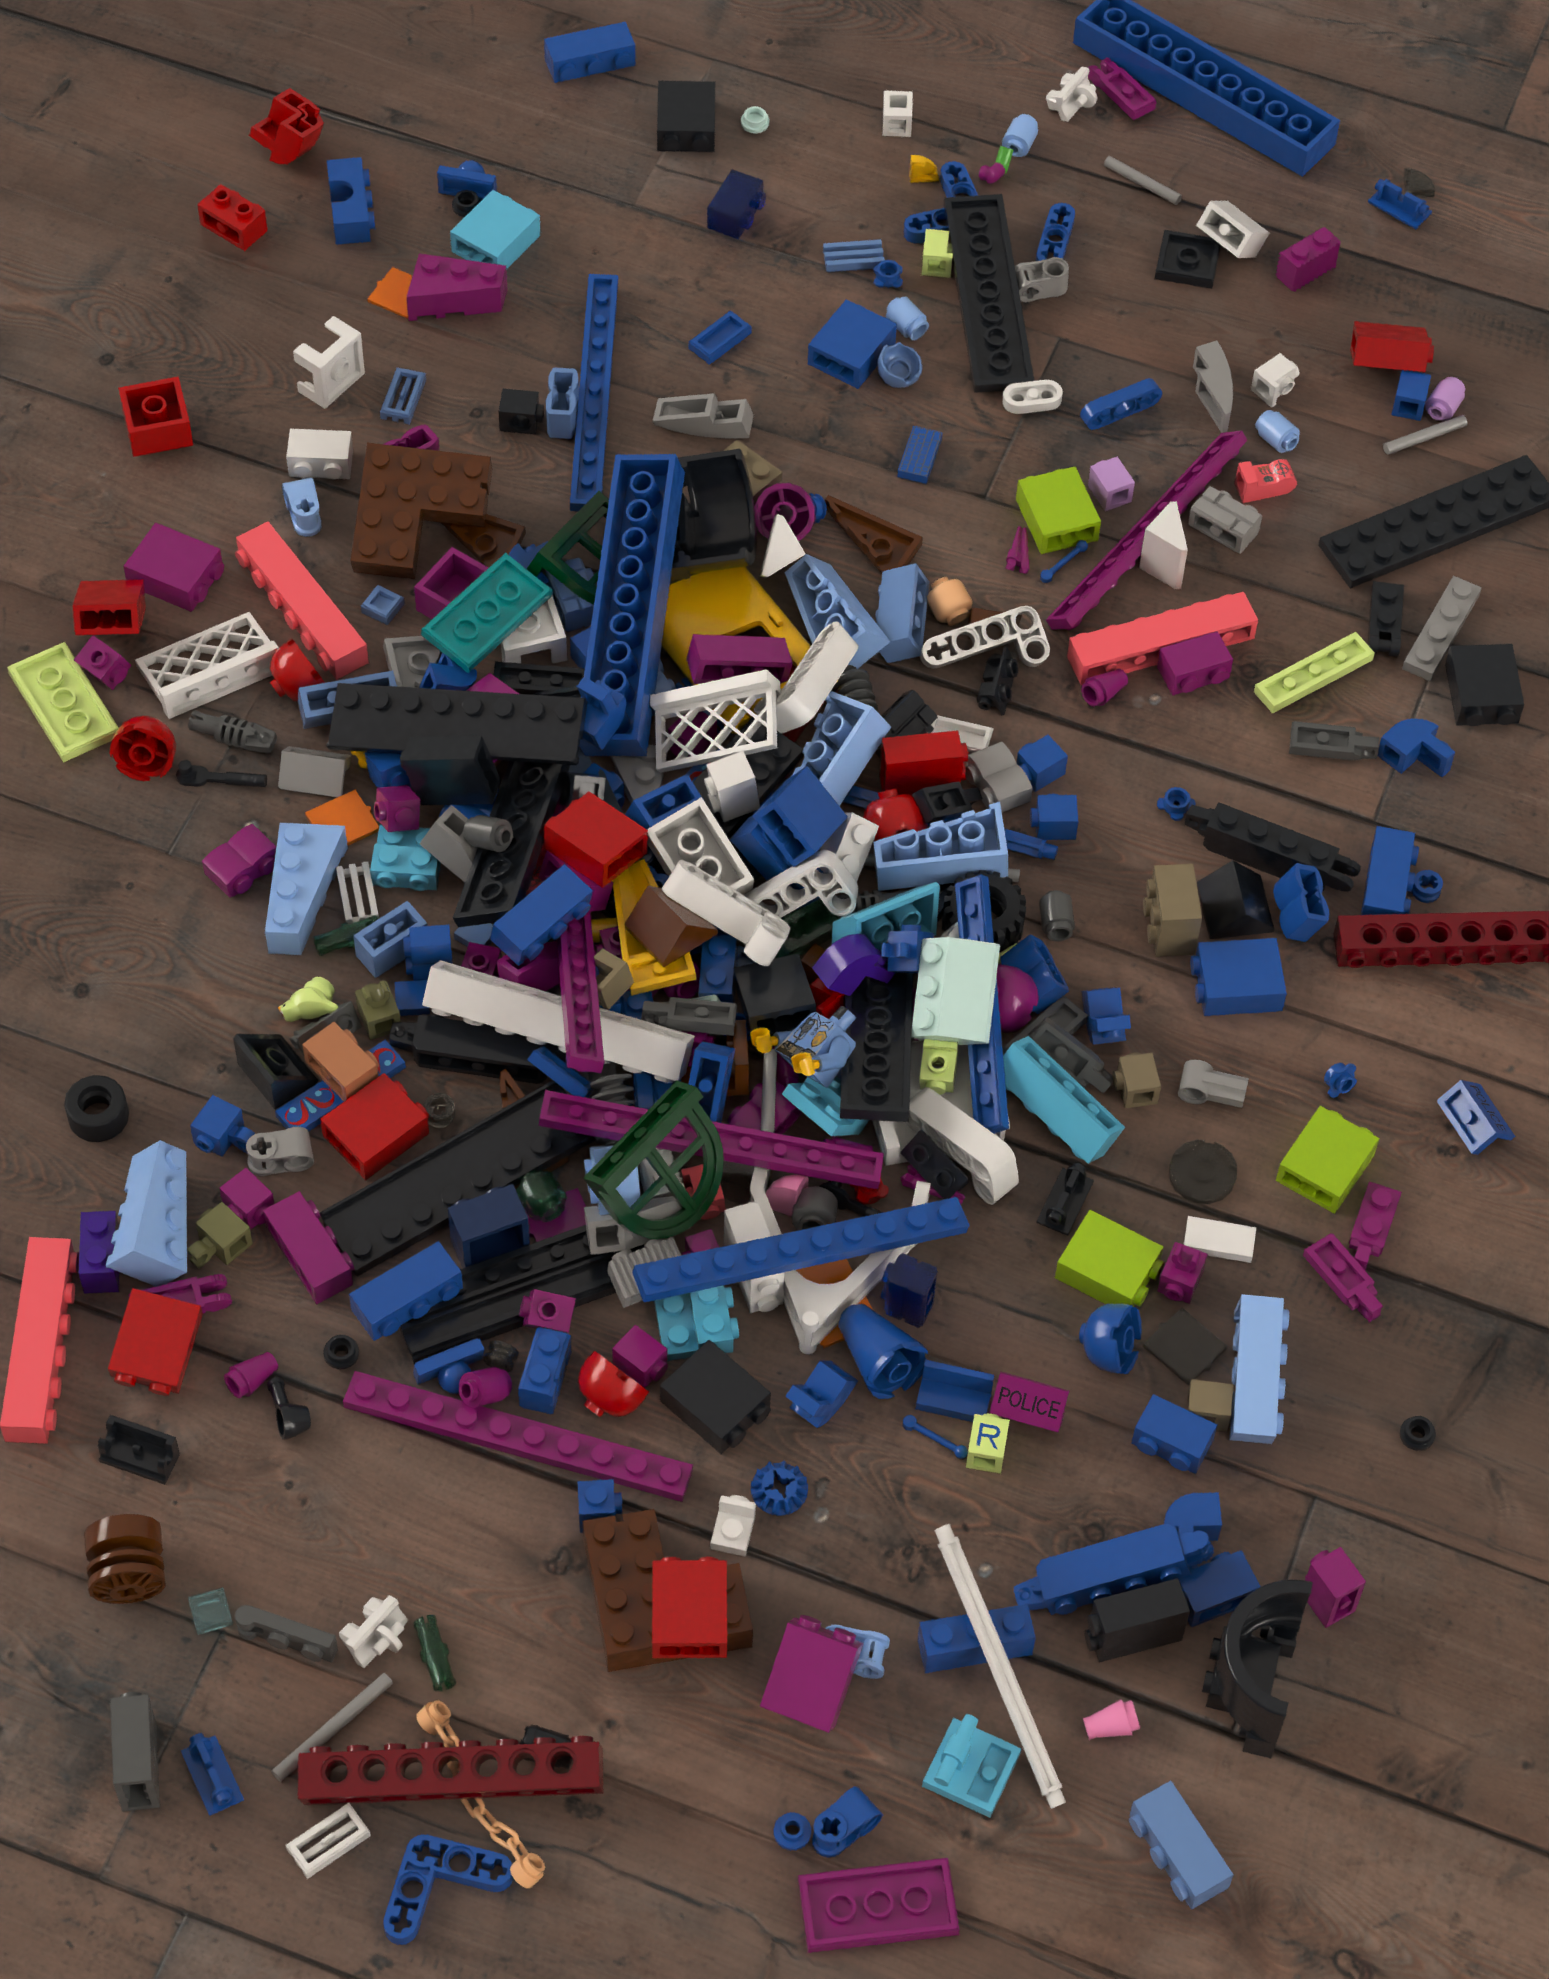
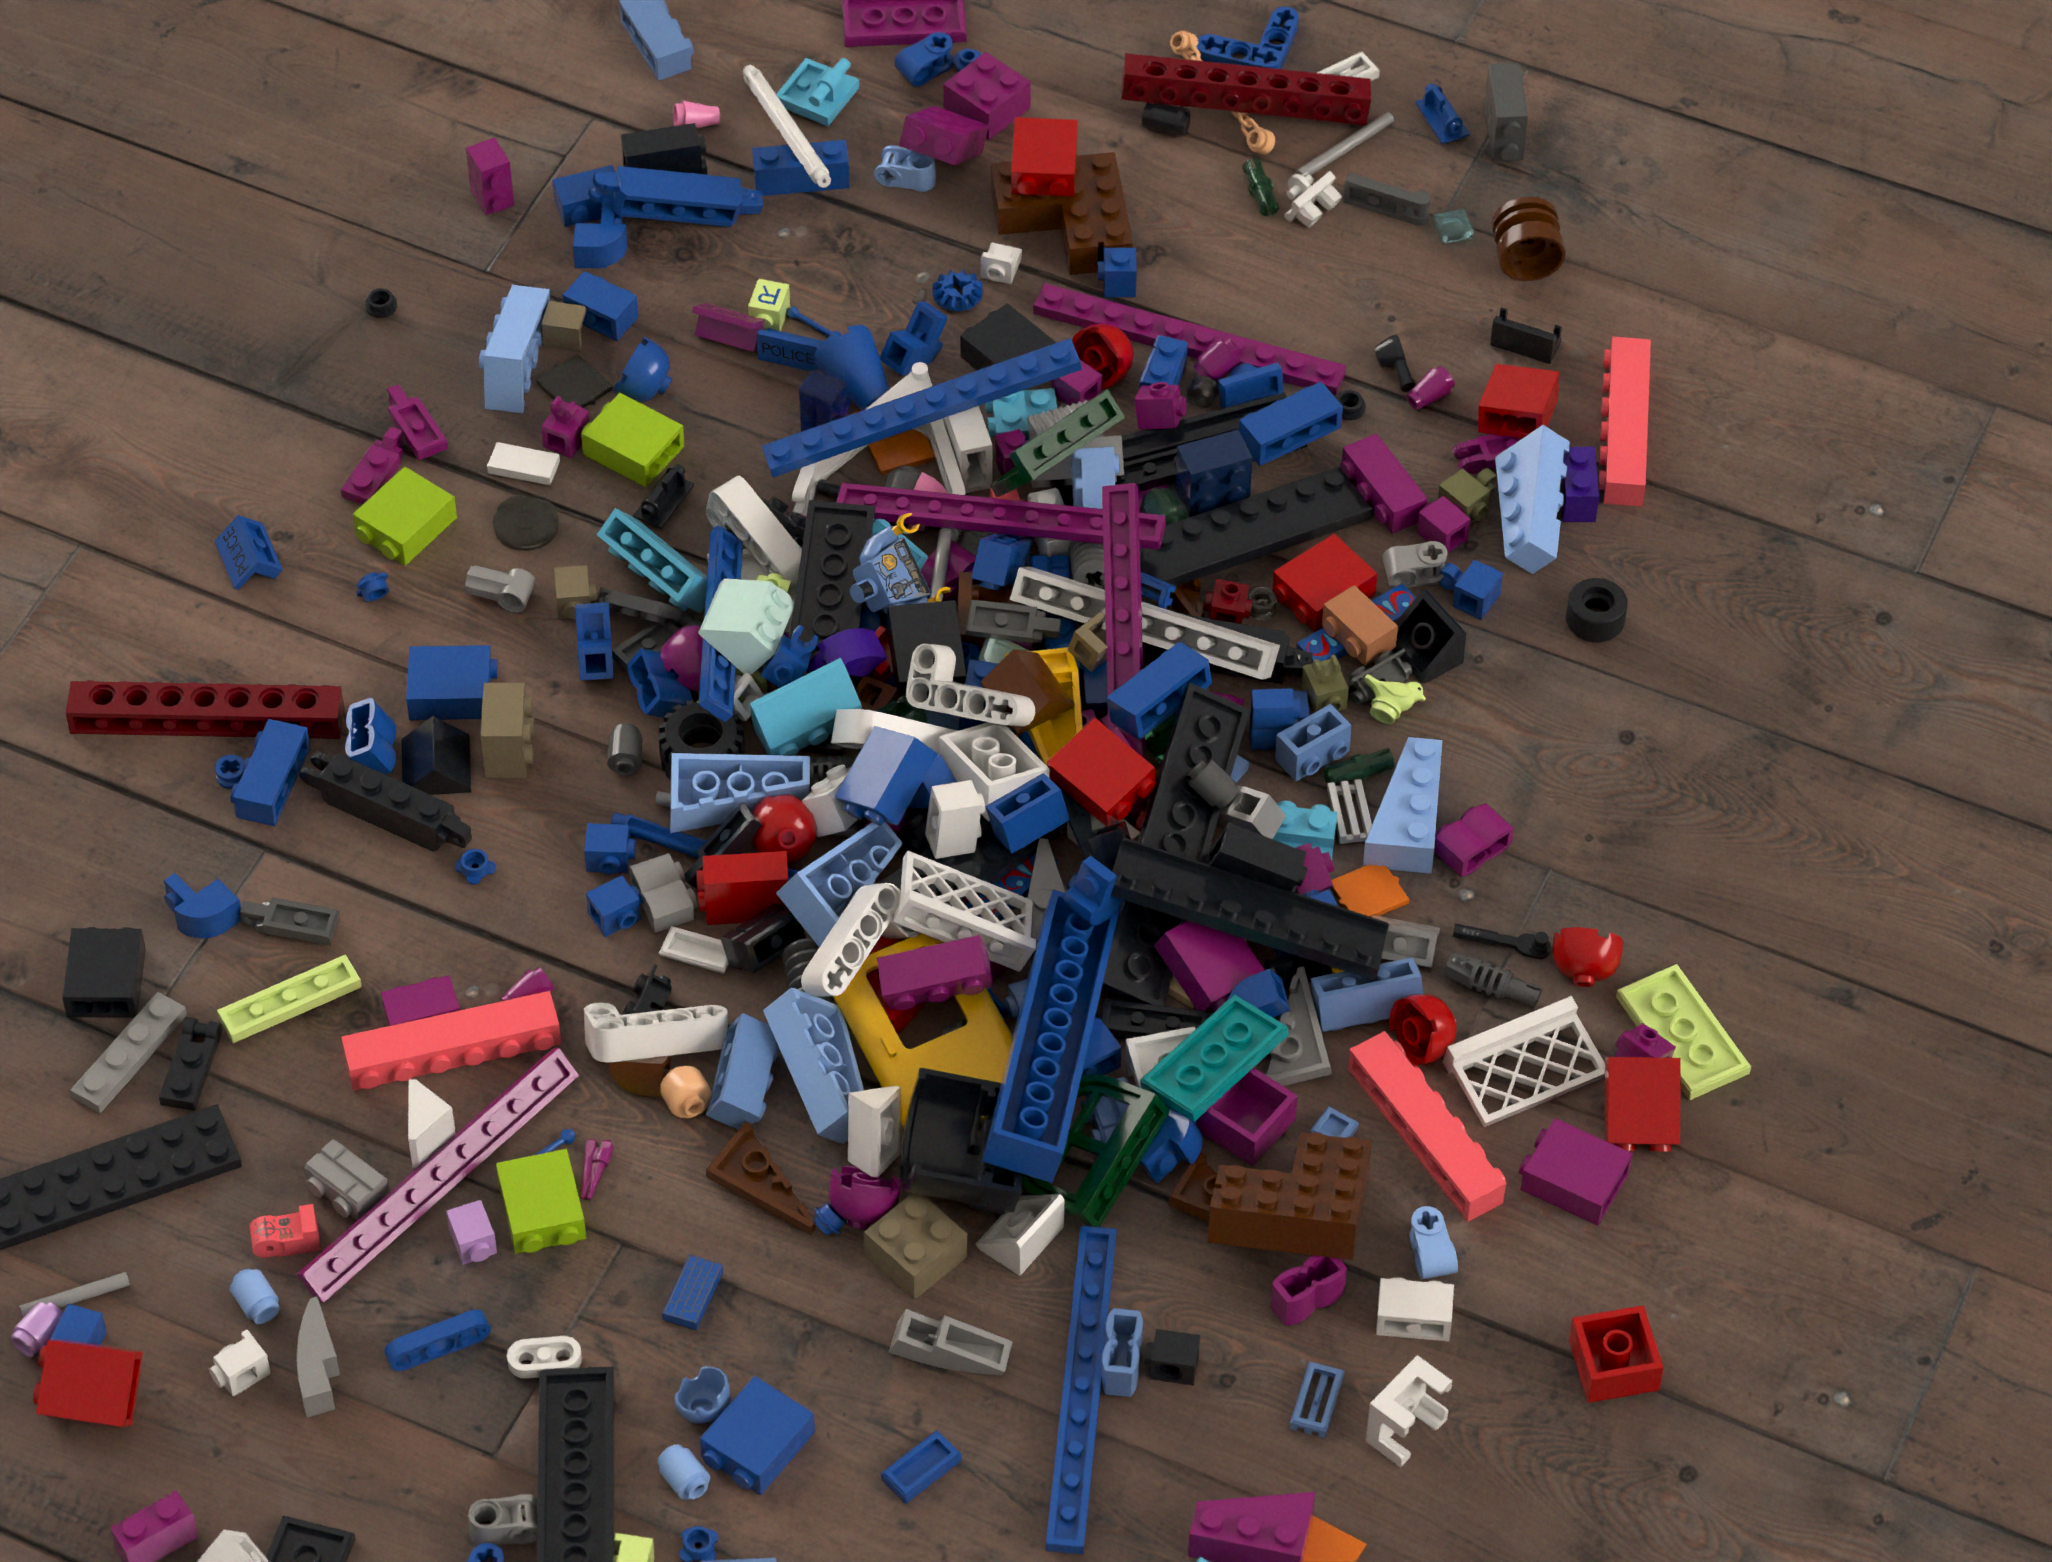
camera: 175 degrees left, 5 degrees down
black piece [1202,1580,1313,1759] -> none
none -> magenta piece [943,52,1031,140]
none -> dark red brick [1203,579,1253,624]

